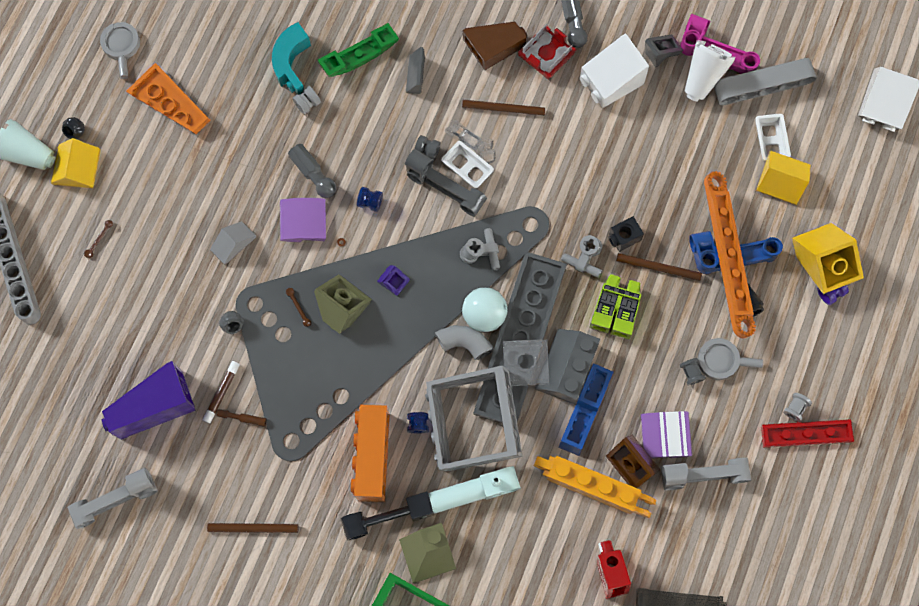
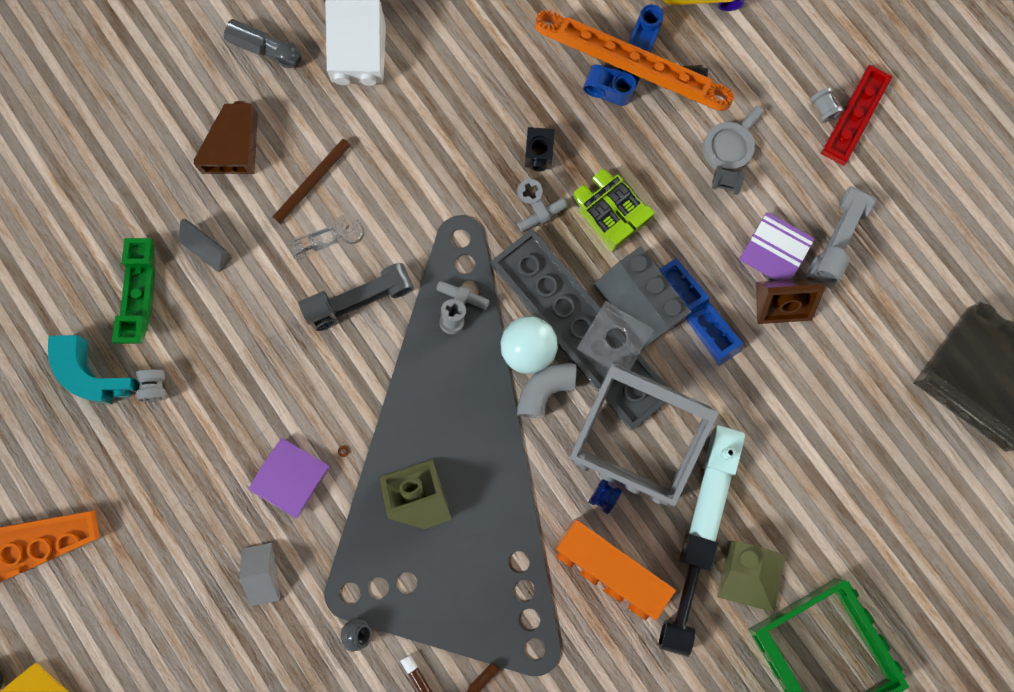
camera: 60 degrees left, 5 degrees up
reddish brown hinge [286,288,311,327] -> none
dark grey piece [288,144,337,198] -> none
clear blue wheel [357,186,383,212] -> none
dark purple slope [377,265,410,296] -> none
dark grey wheel [414,135,441,161] -> none
white piece [442,141,494,189] -> none
piece [518,24,576,80] -> none
light orange hinge [533,456,657,518] -> none
red torso [597,540,631,599] -> none
reddish brown bar [616,253,702,281] -> none

